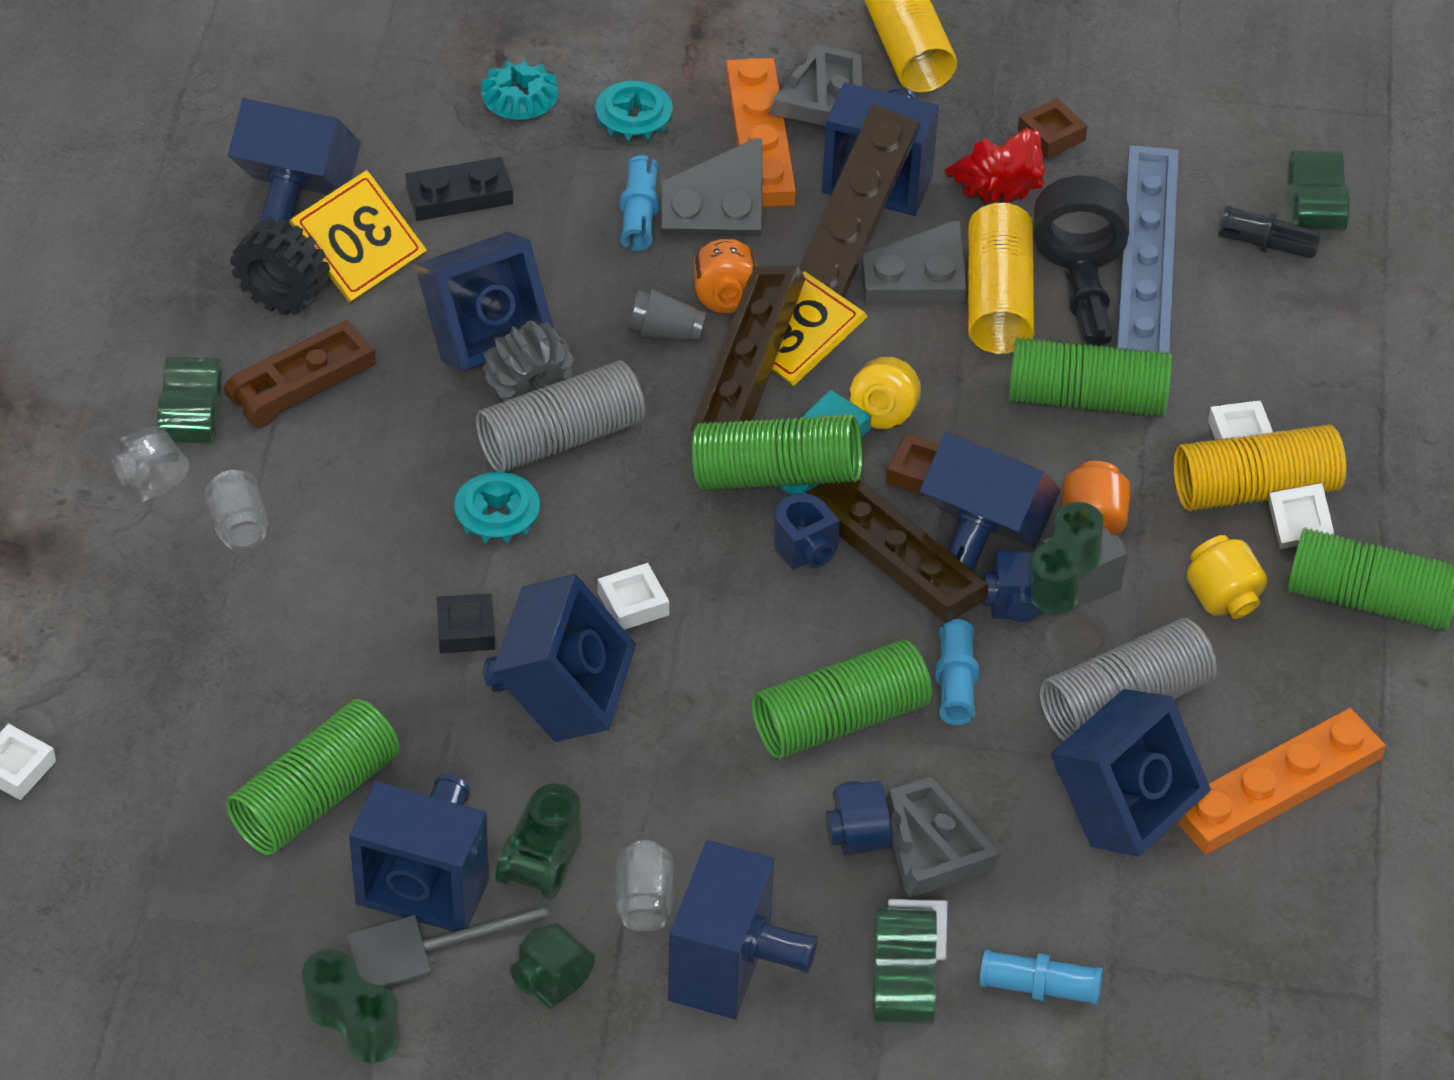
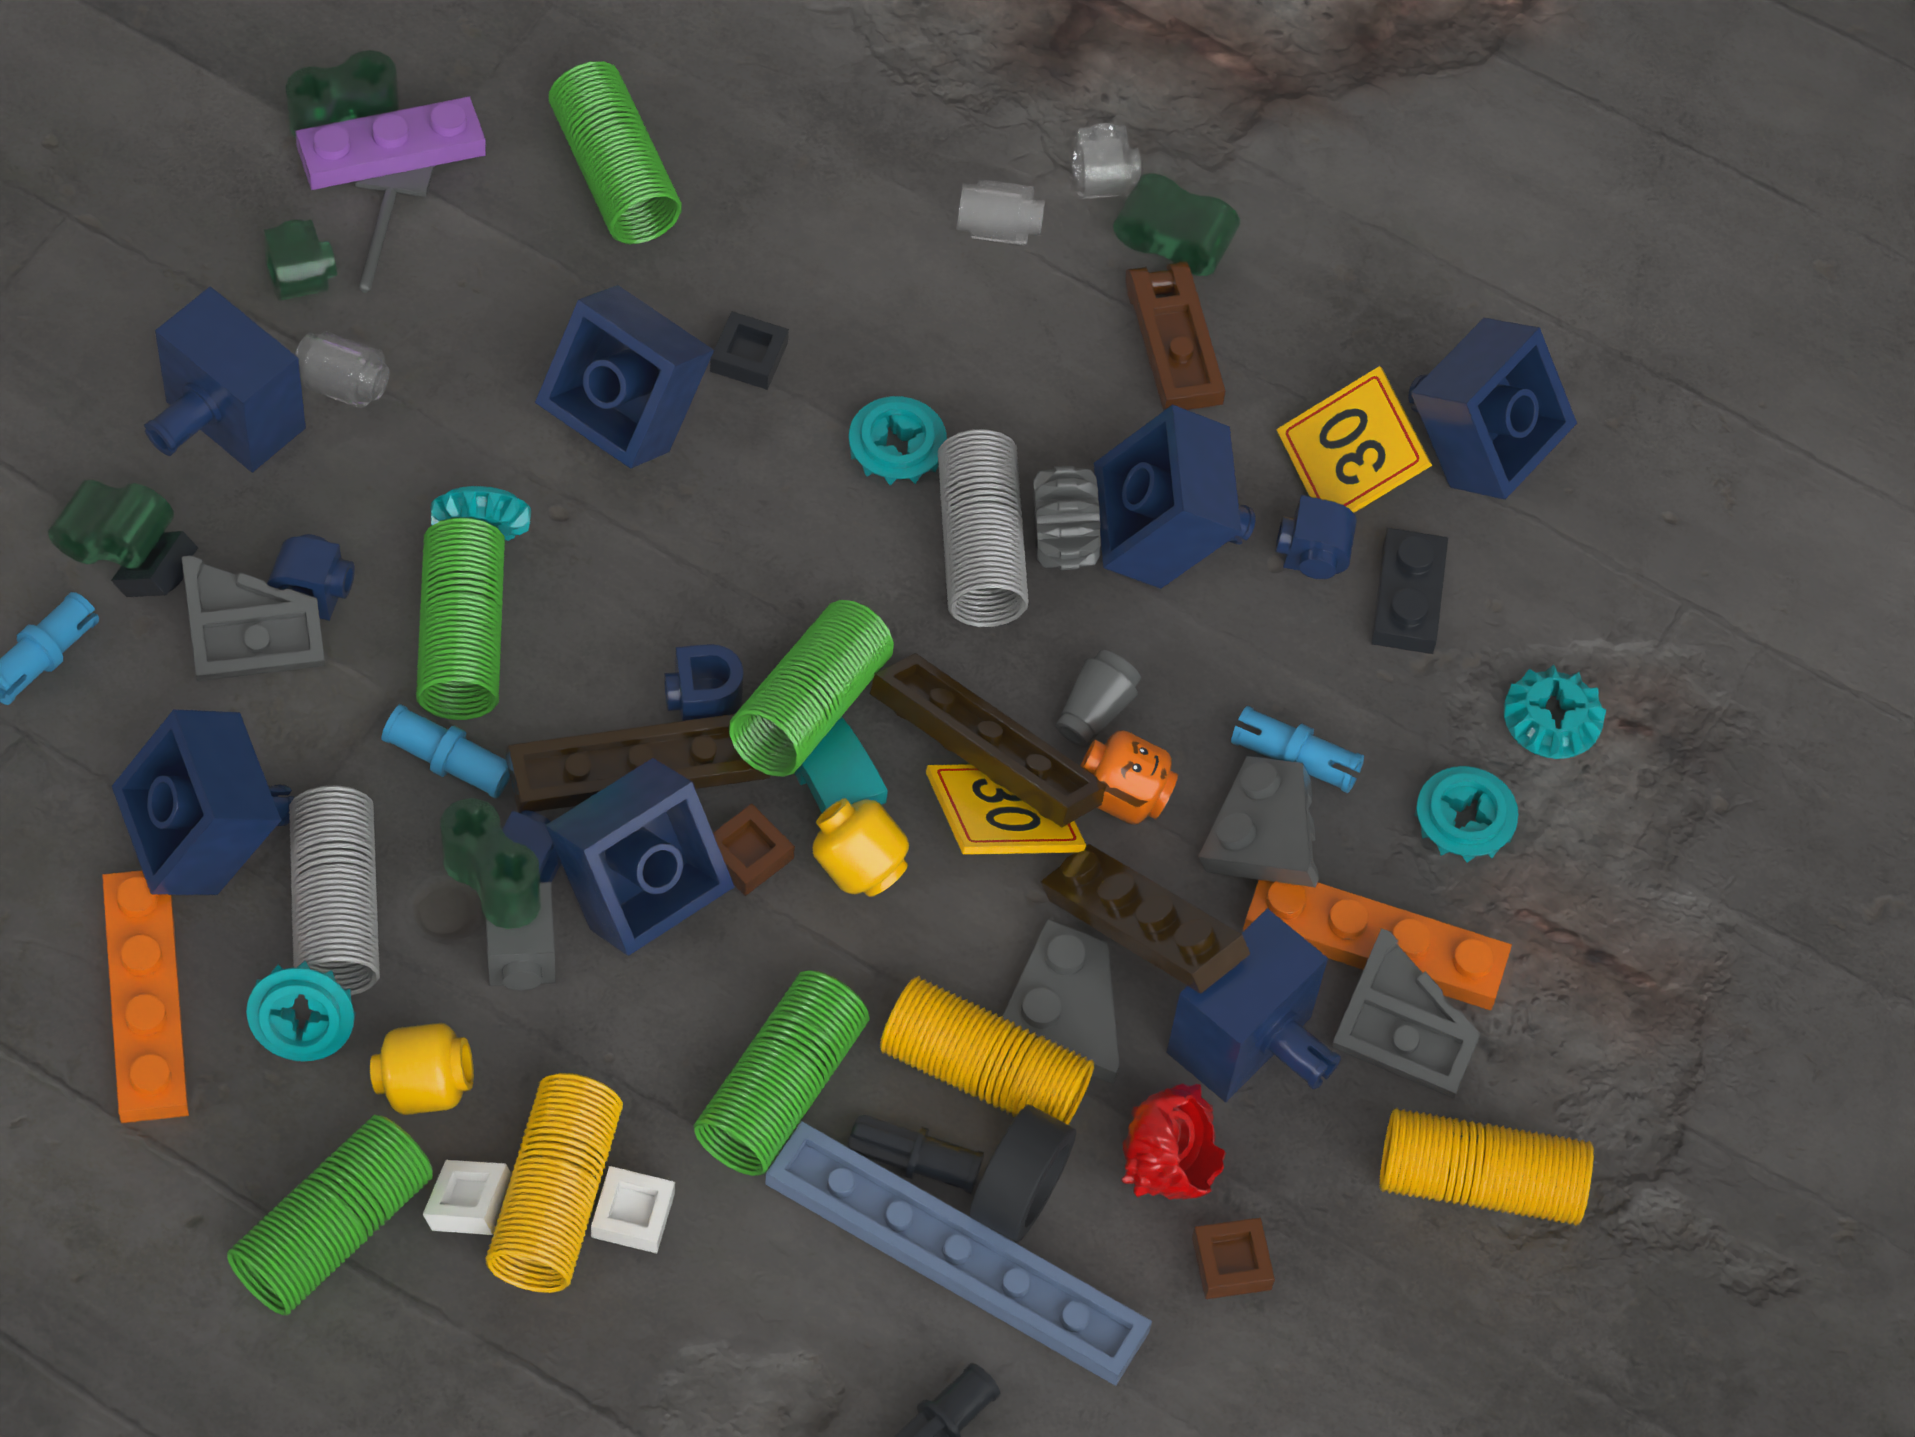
camera: 110 degrees right, 10 degrees up
black tyre [230,218,330,315] -> none
dark blue brick [349,774,489,932] -> none
clear green piece [495,783,582,900] -> none
white plate [598,563,669,630] -> none
orange head [1059,461,1132,535] -> none
none -> teal gear [247,961,356,1061]
none -> medium lavender plate [296,96,486,190]
none -> teal gear [430,486,532,541]
none -> dark blue plate [1275,495,1357,579]

